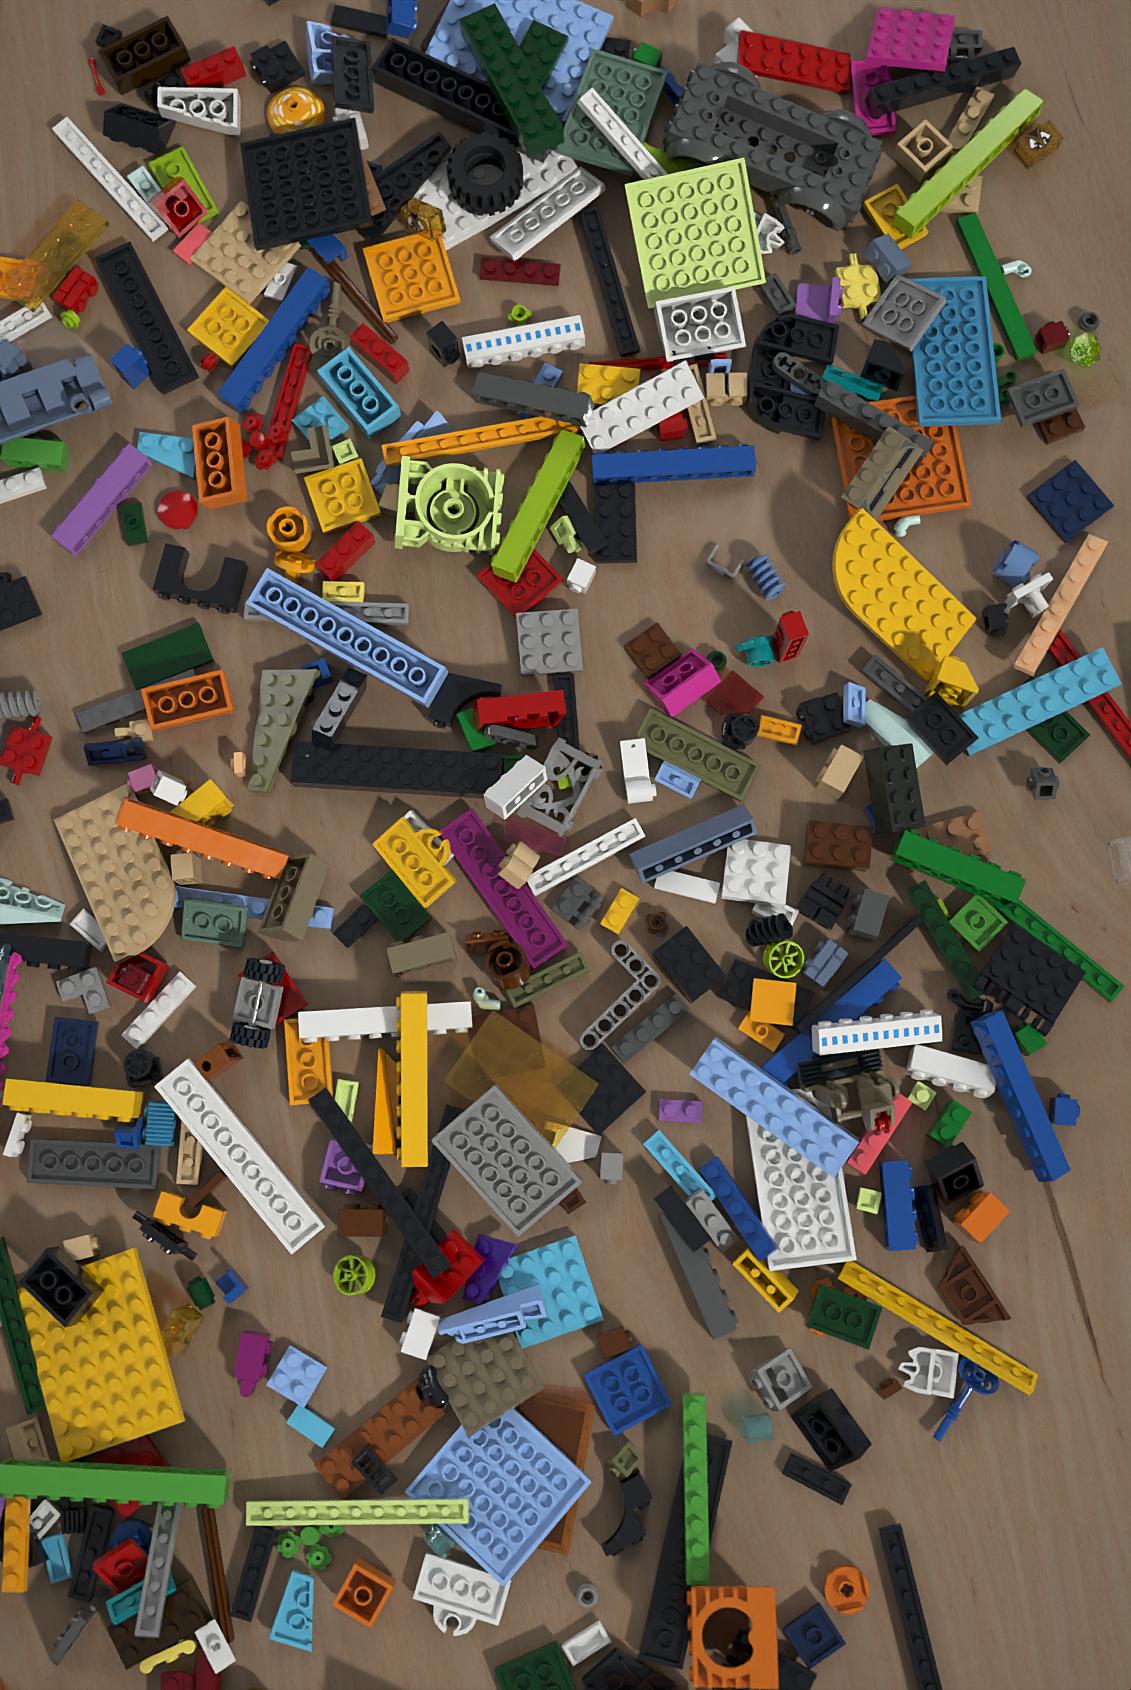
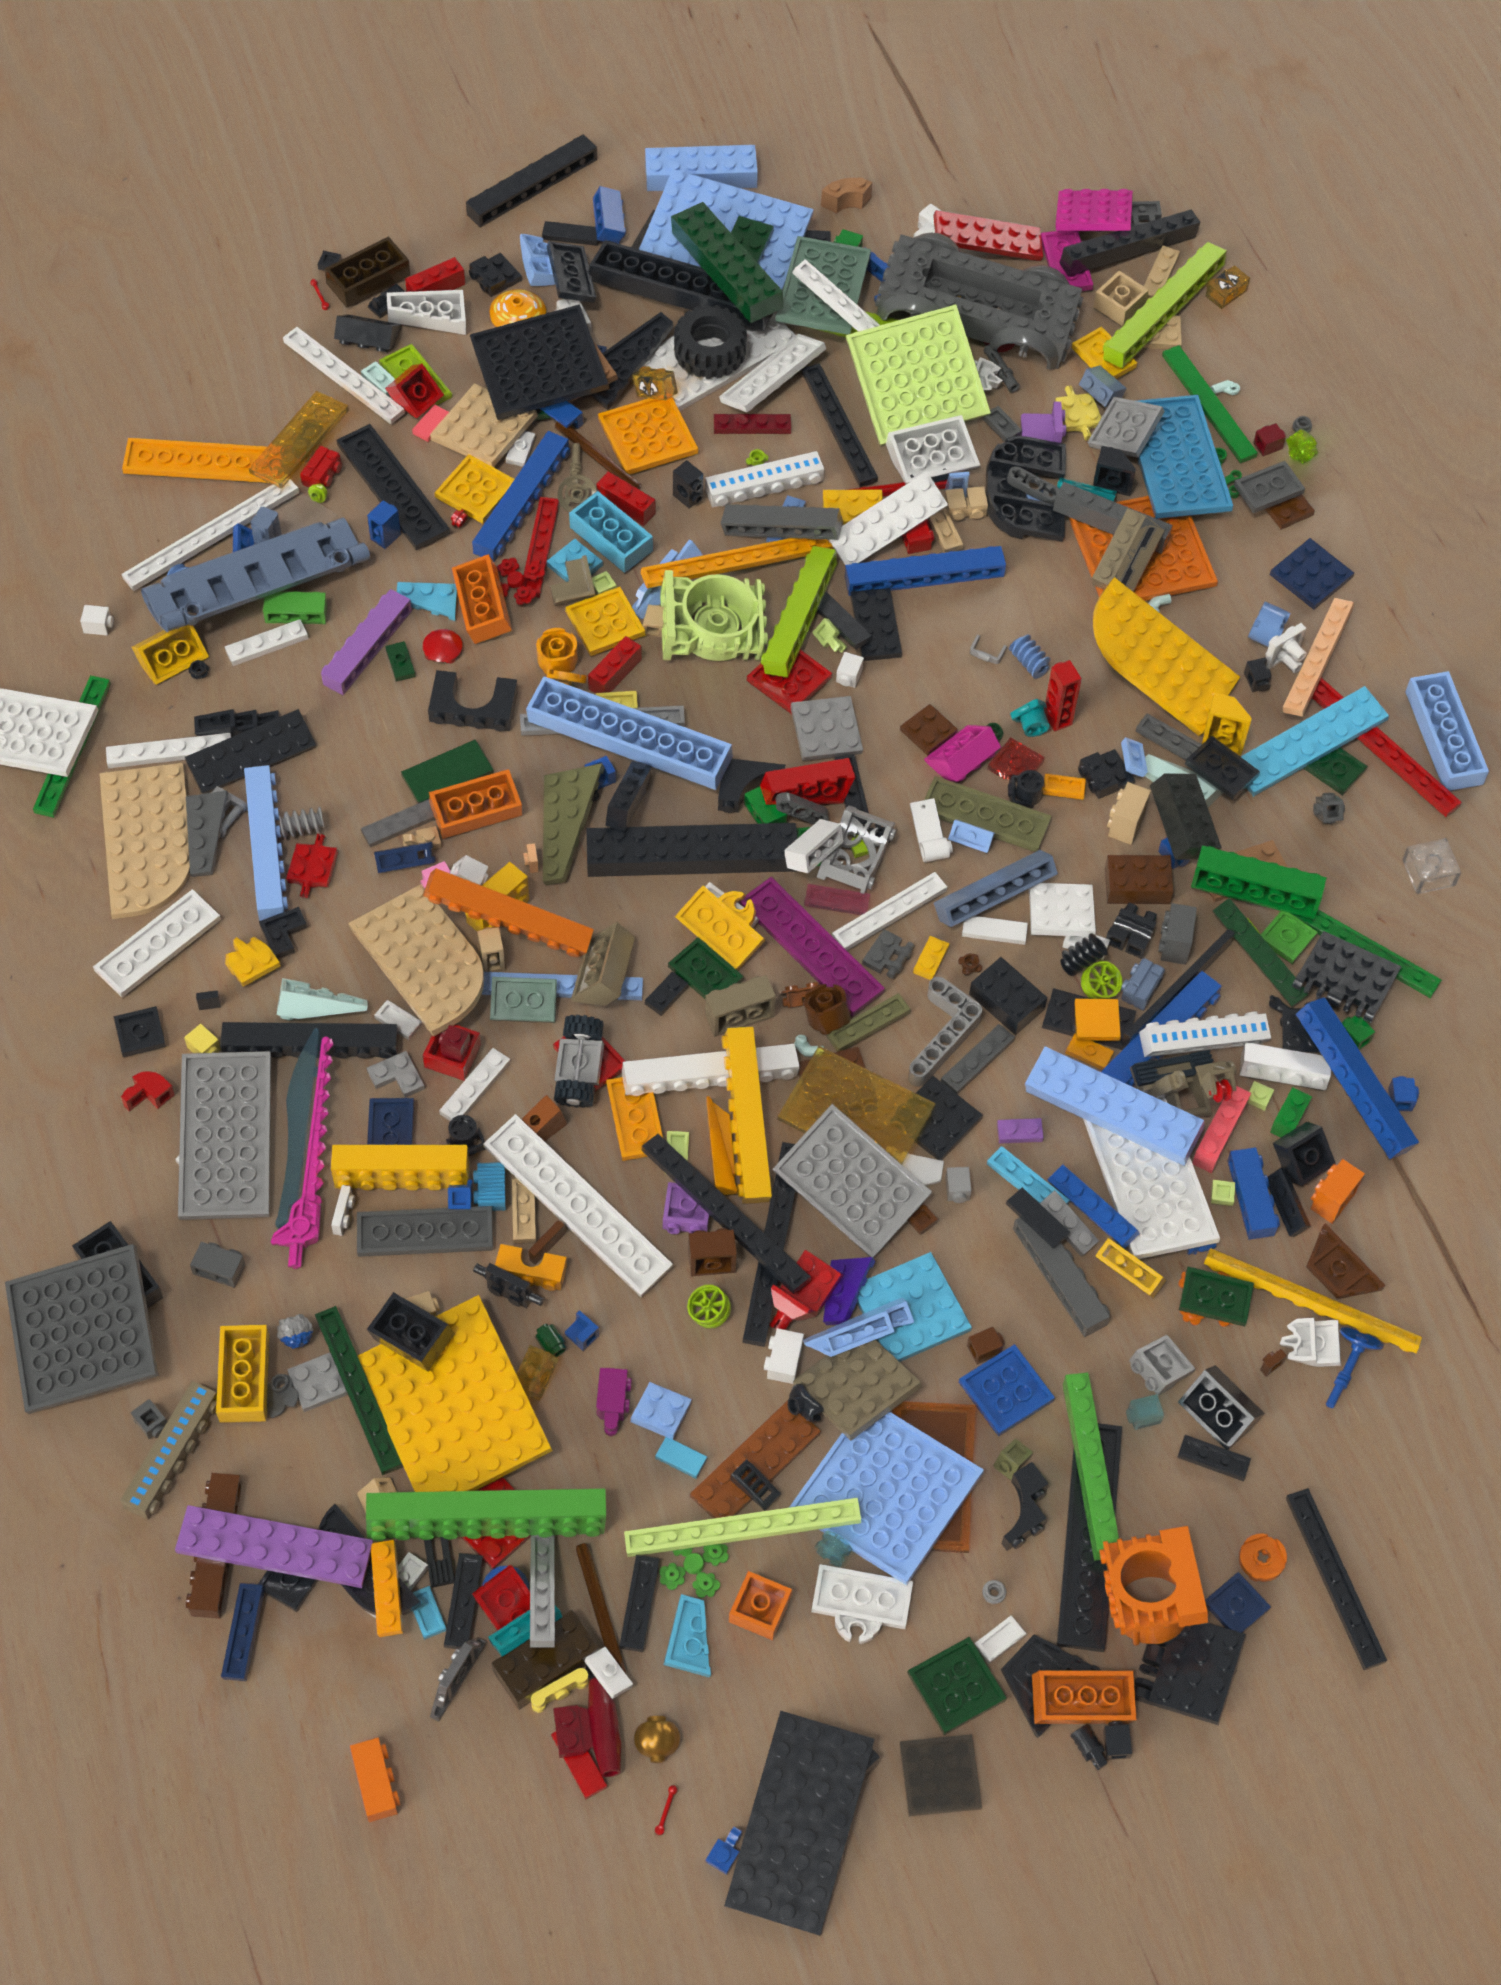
camera: 10 degrees left, 20 degrees down
tan brick [498,841,540,889] -> none

